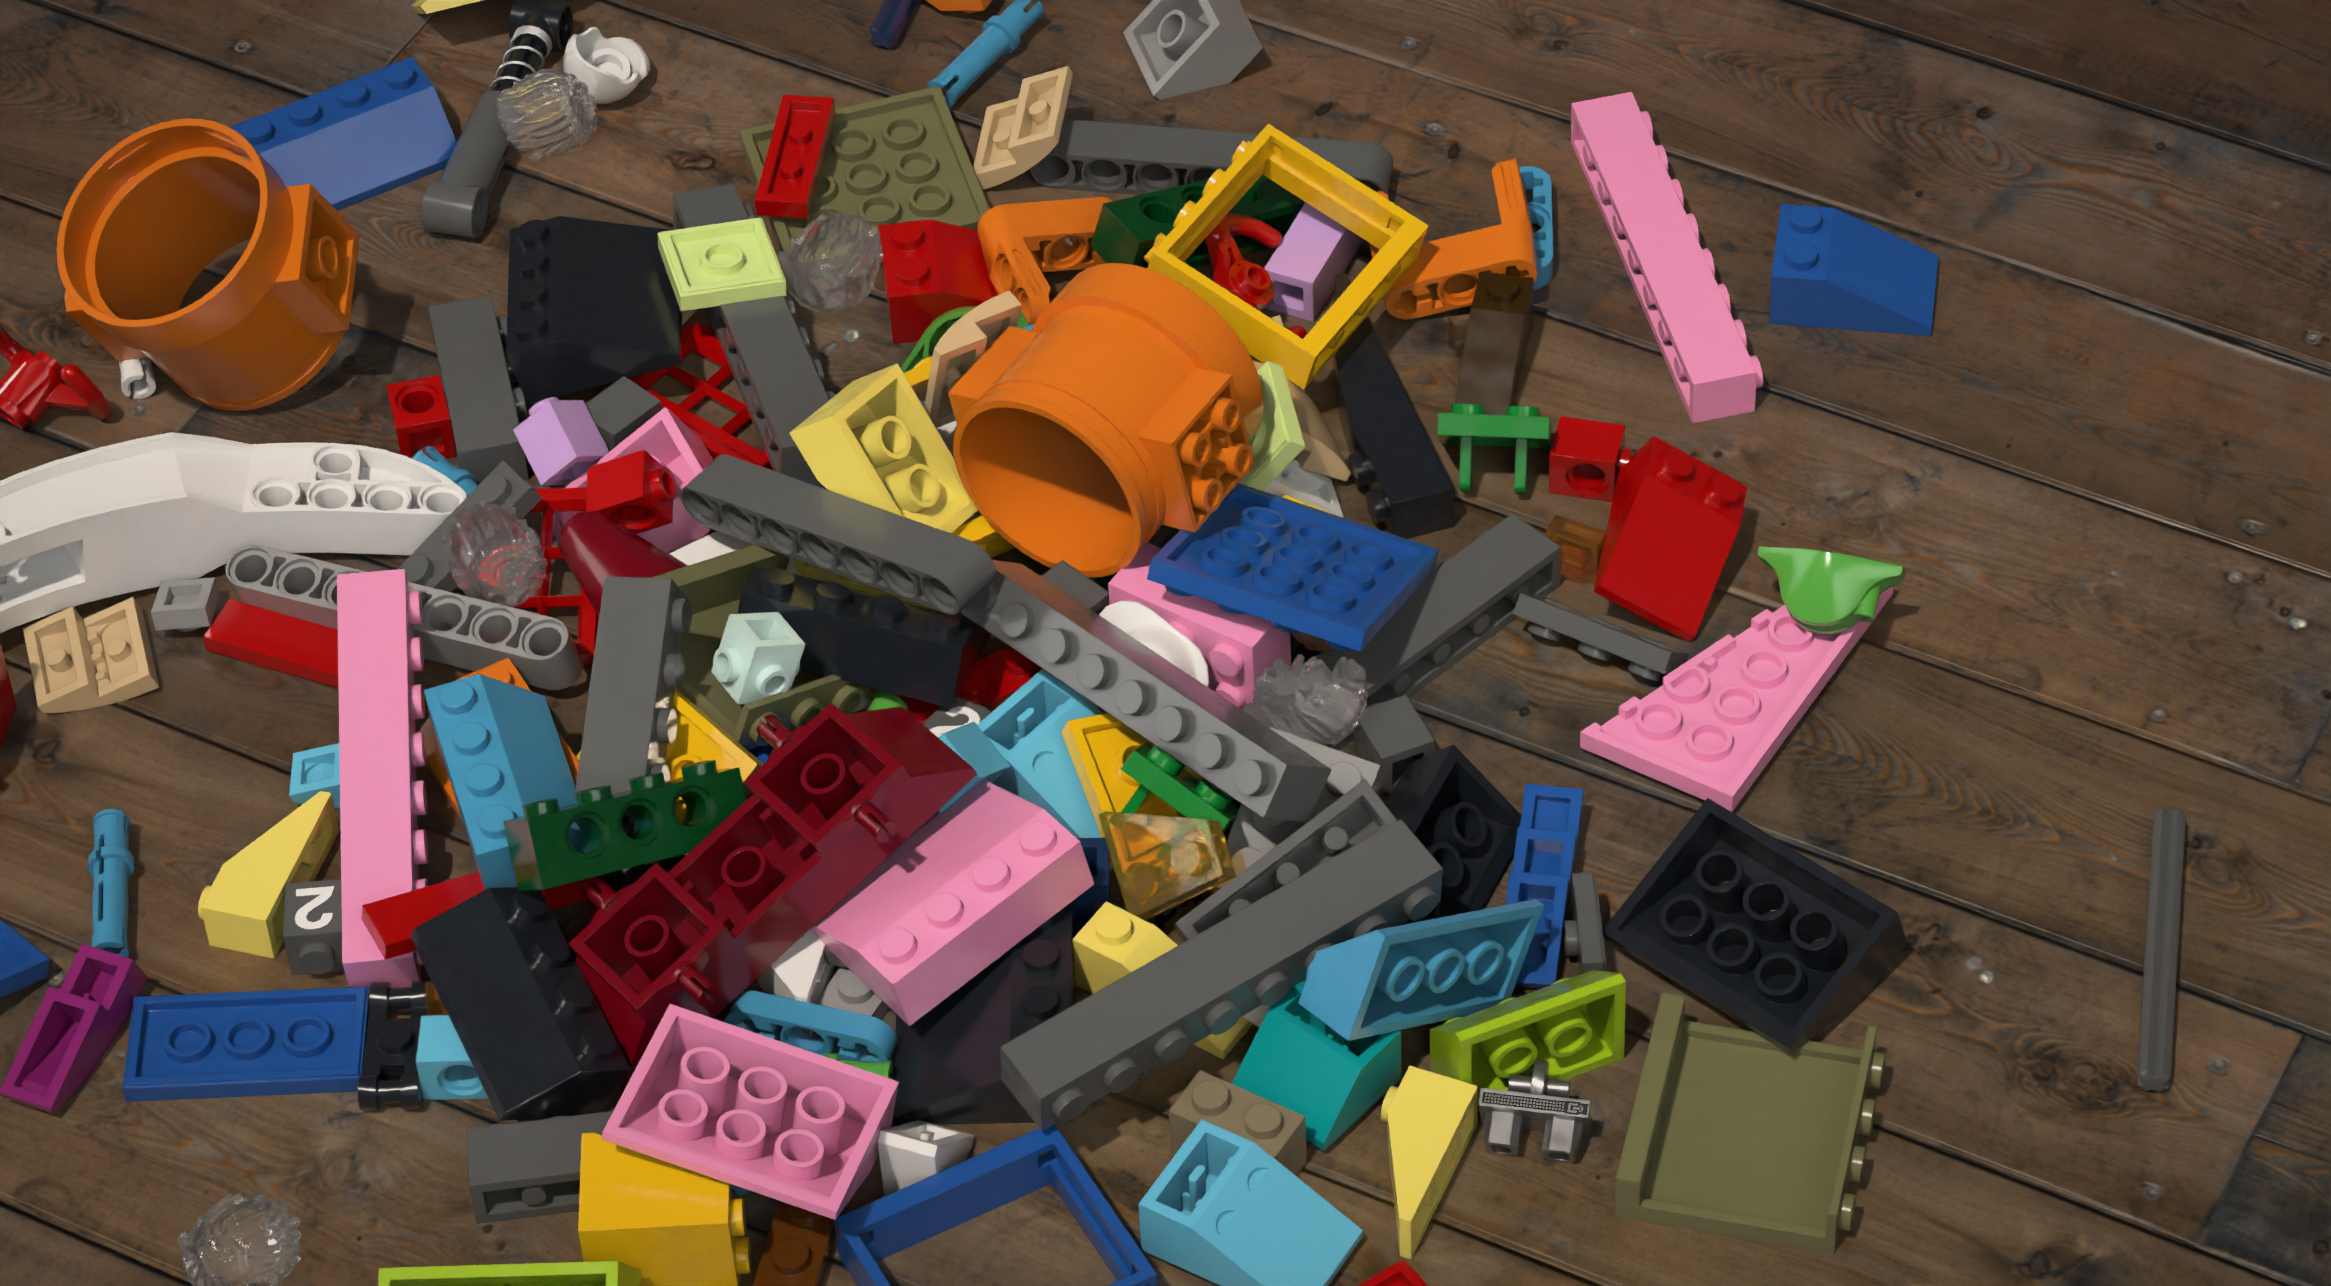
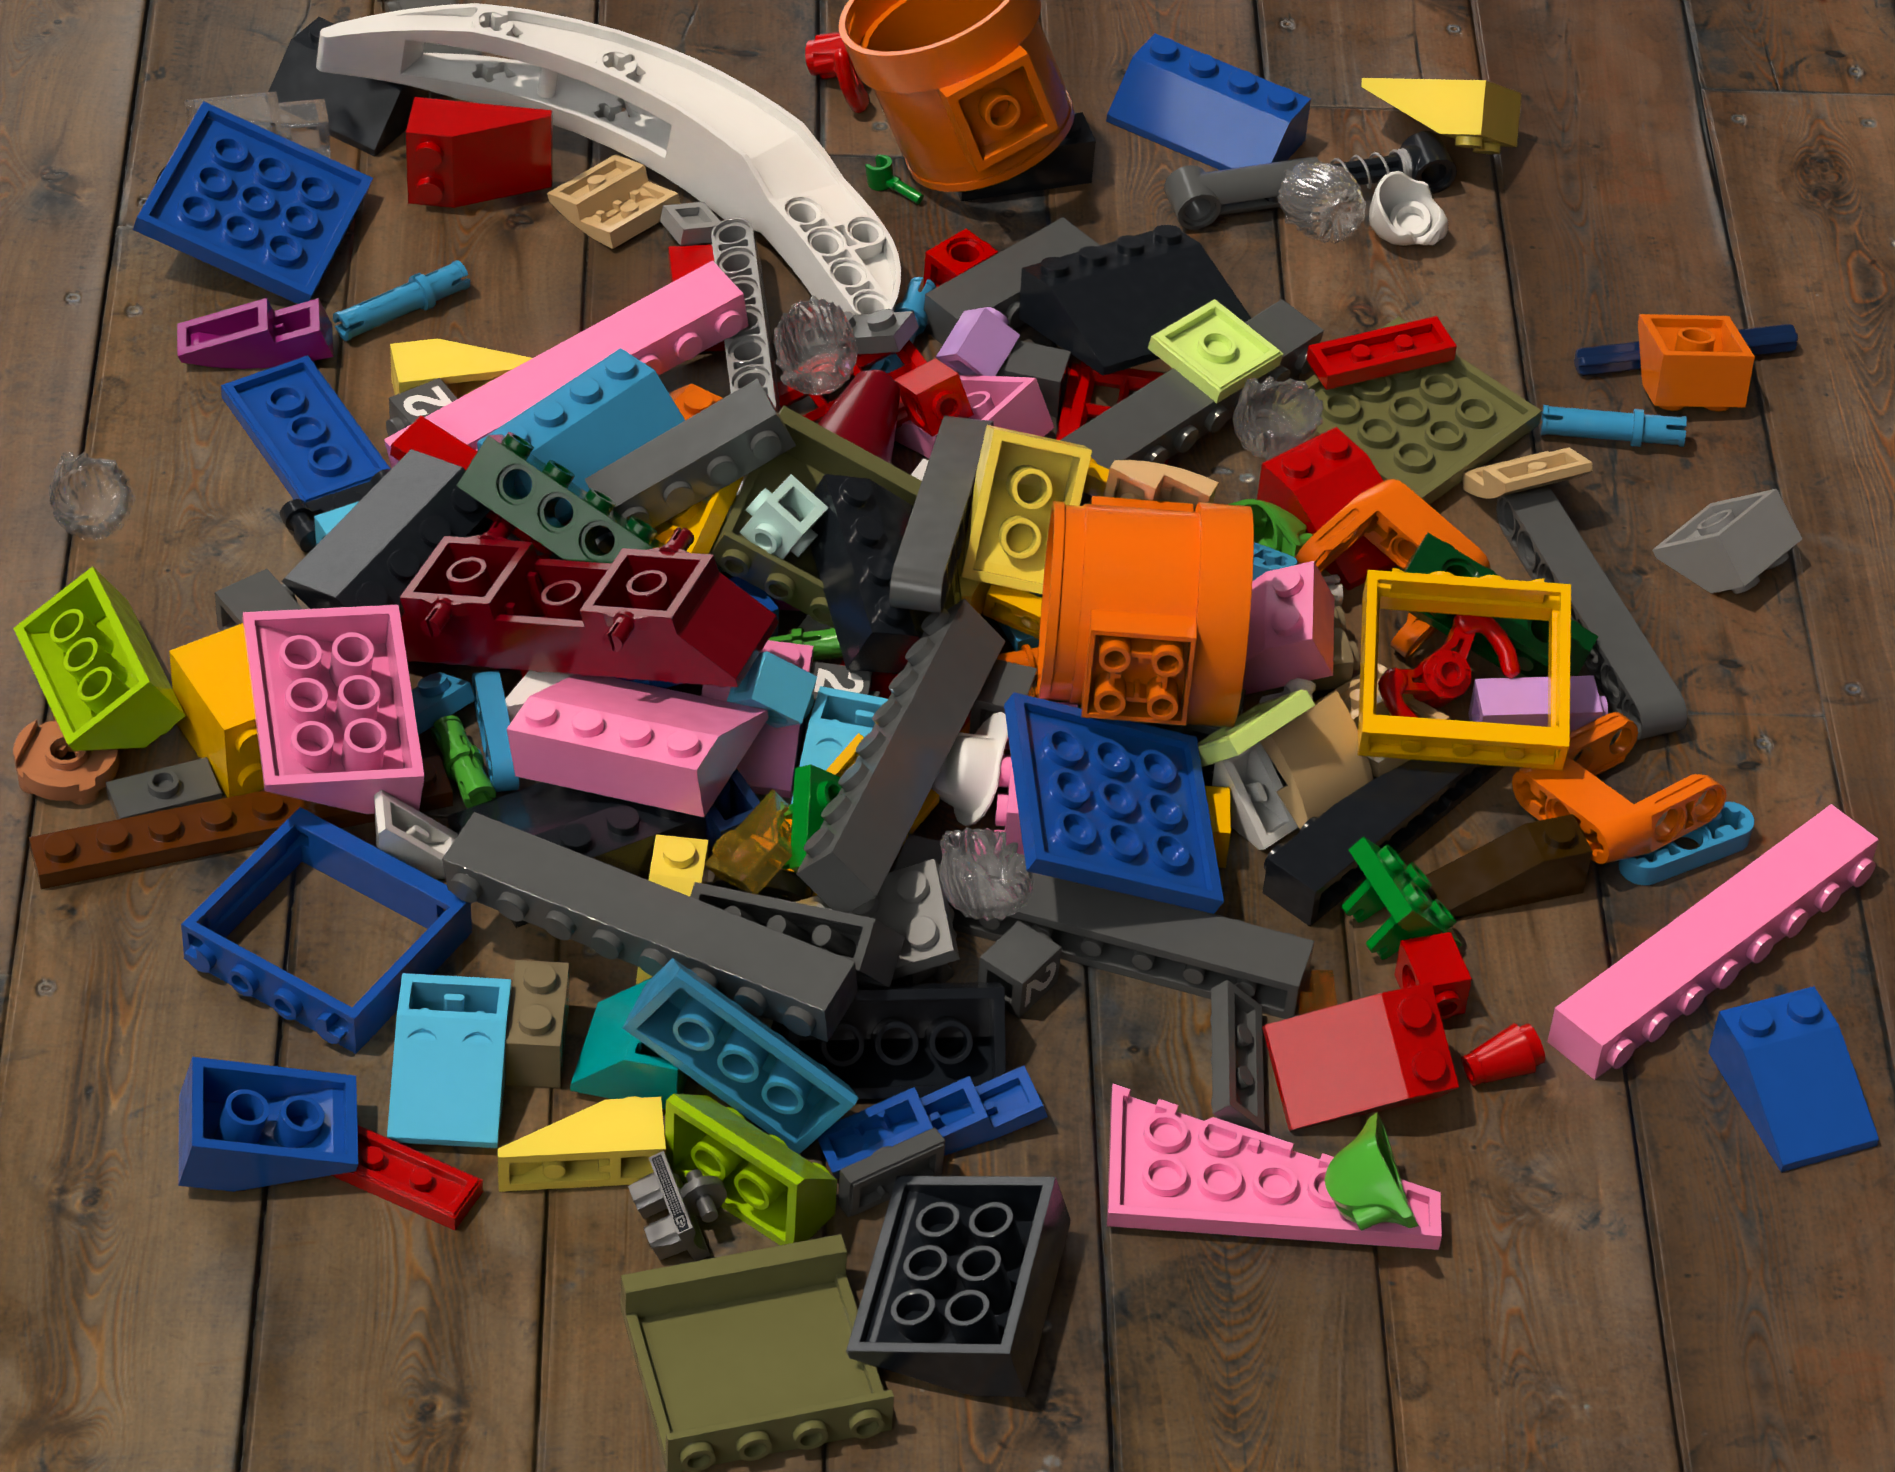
camera: 55 degrees right, 0 degrees up
none -> green hand [865,154,924,205]
none -> red cone [1461,1023,1546,1086]

